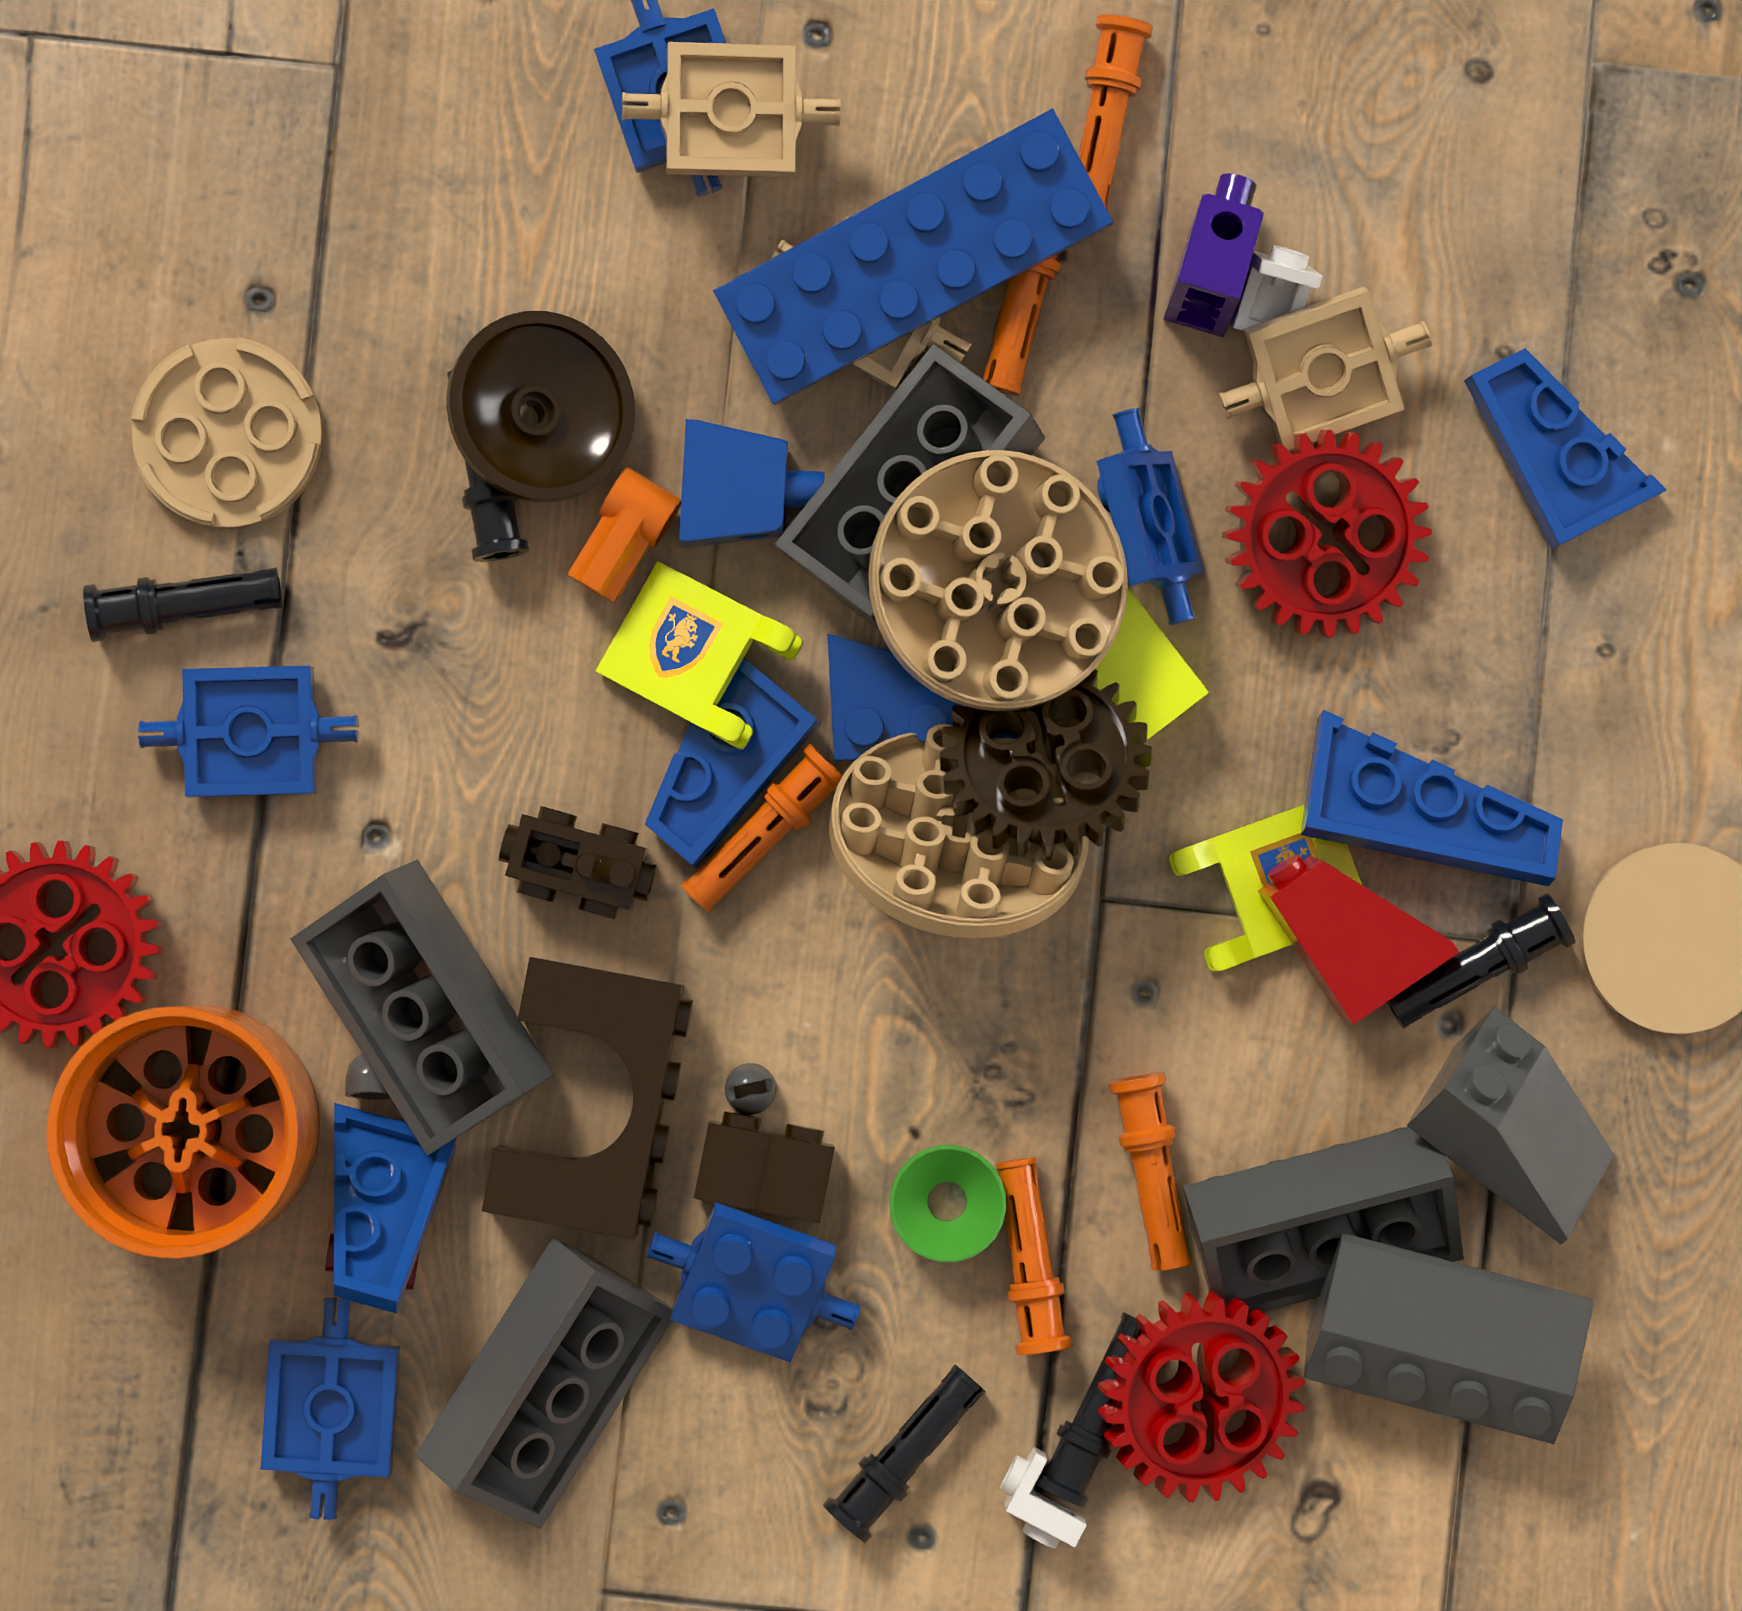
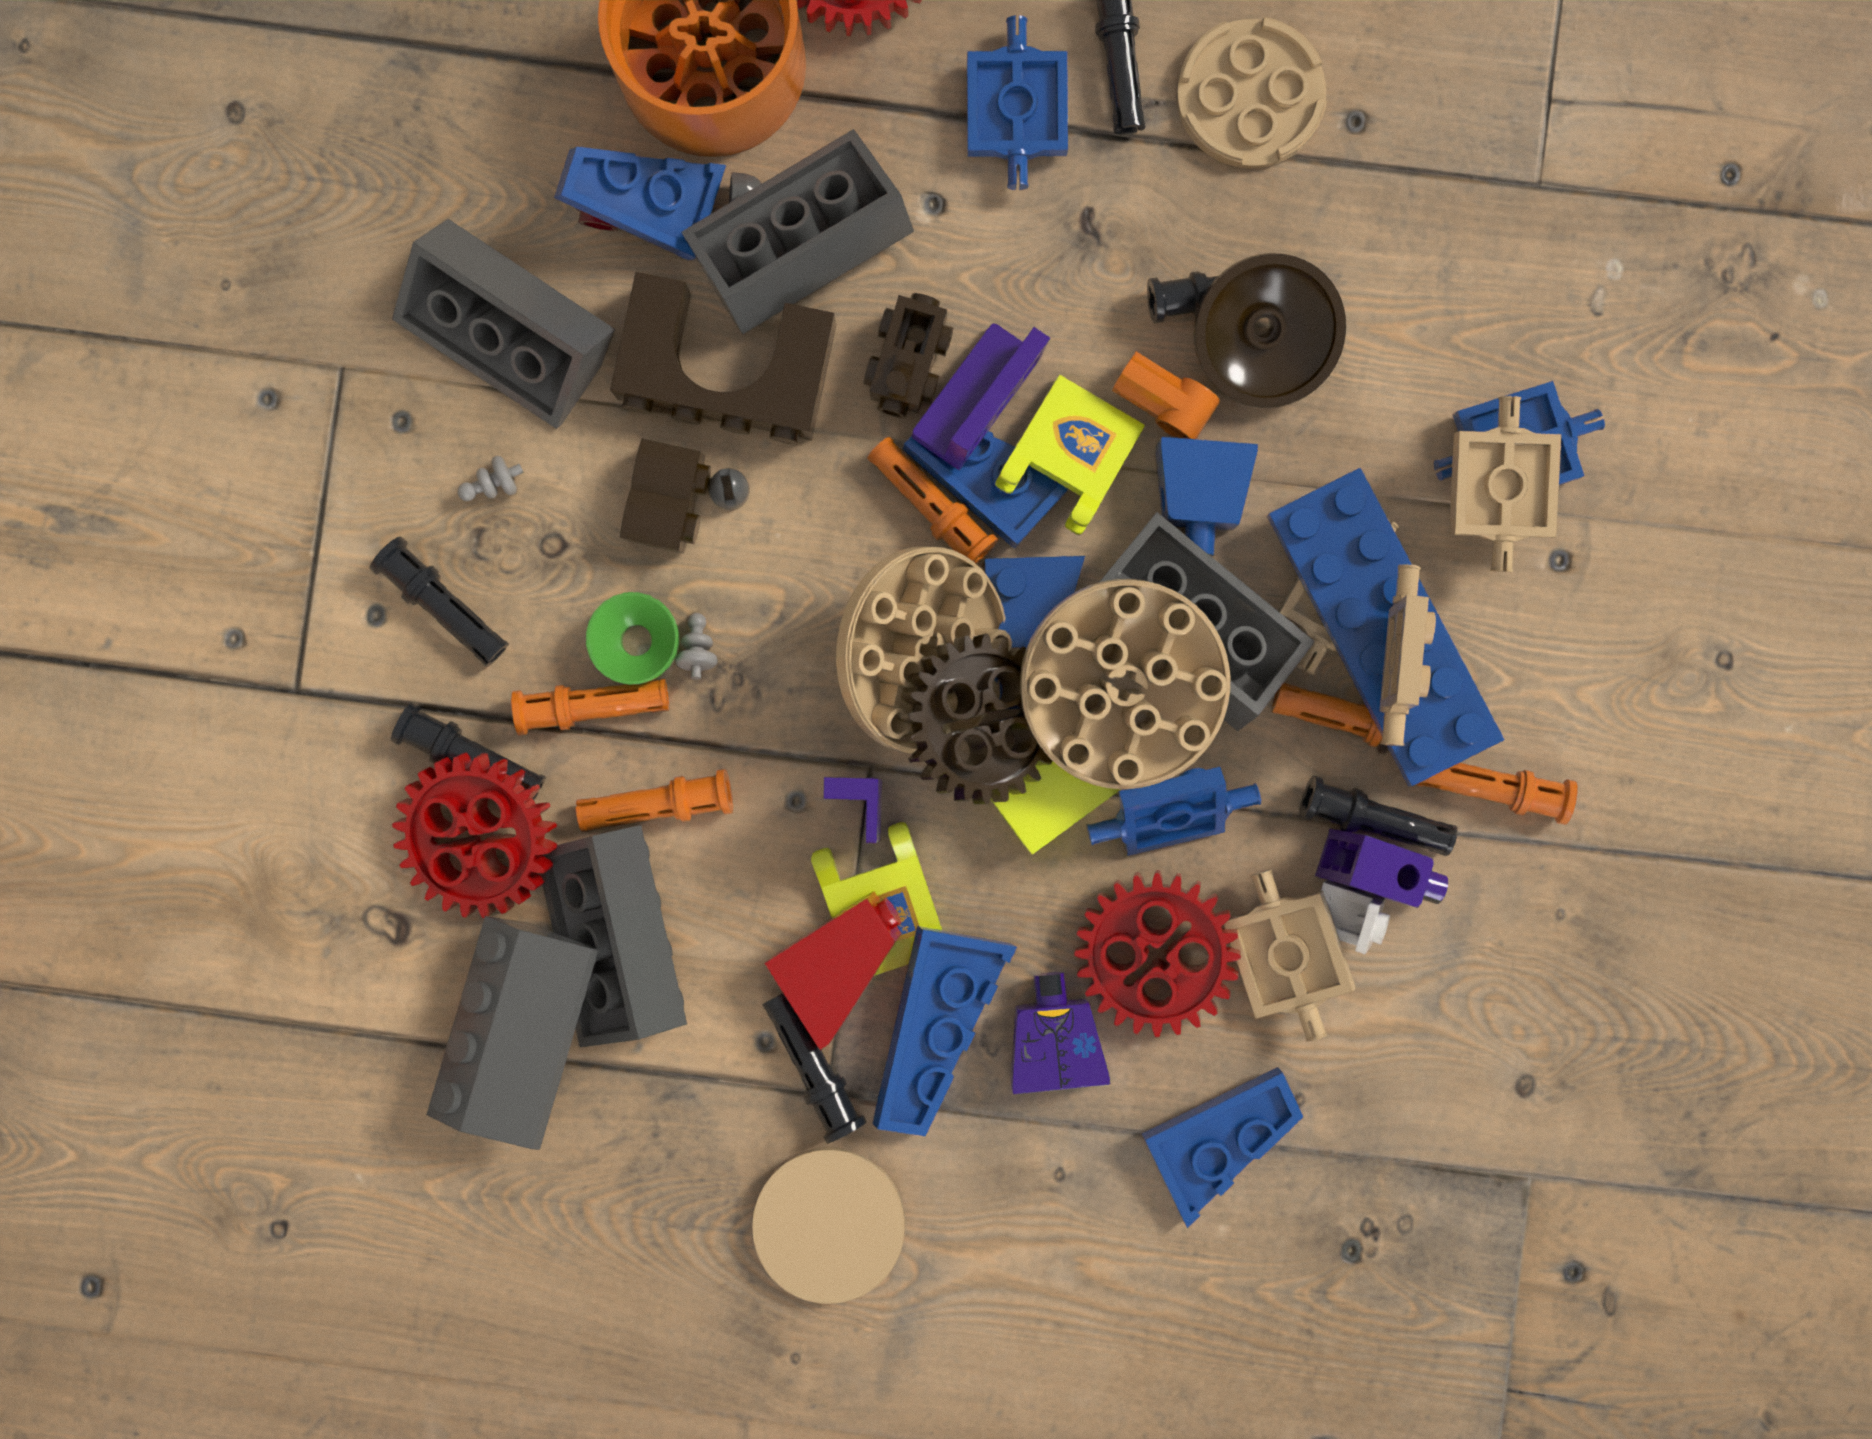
camera: 90 degrees right, 0 degrees up
blue plate [260,1297,400,1520] -> none
blue plate [646,1202,860,1362] -> none
white bracket [1000,1447,1087,1549] -> none
dark grey slope [1406,1007,1614,1245] -> none
none -> light grey hair [457,456,524,501]
none -> light grey hair [675,613,718,680]
none -> dark purple panel [823,777,882,843]
none -> dark purple panel [911,323,1050,471]
none -> dark purple torso [1010,972,1111,1094]
none -> black pin [1299,775,1458,856]
none -> tan plate [1379,564,1436,746]

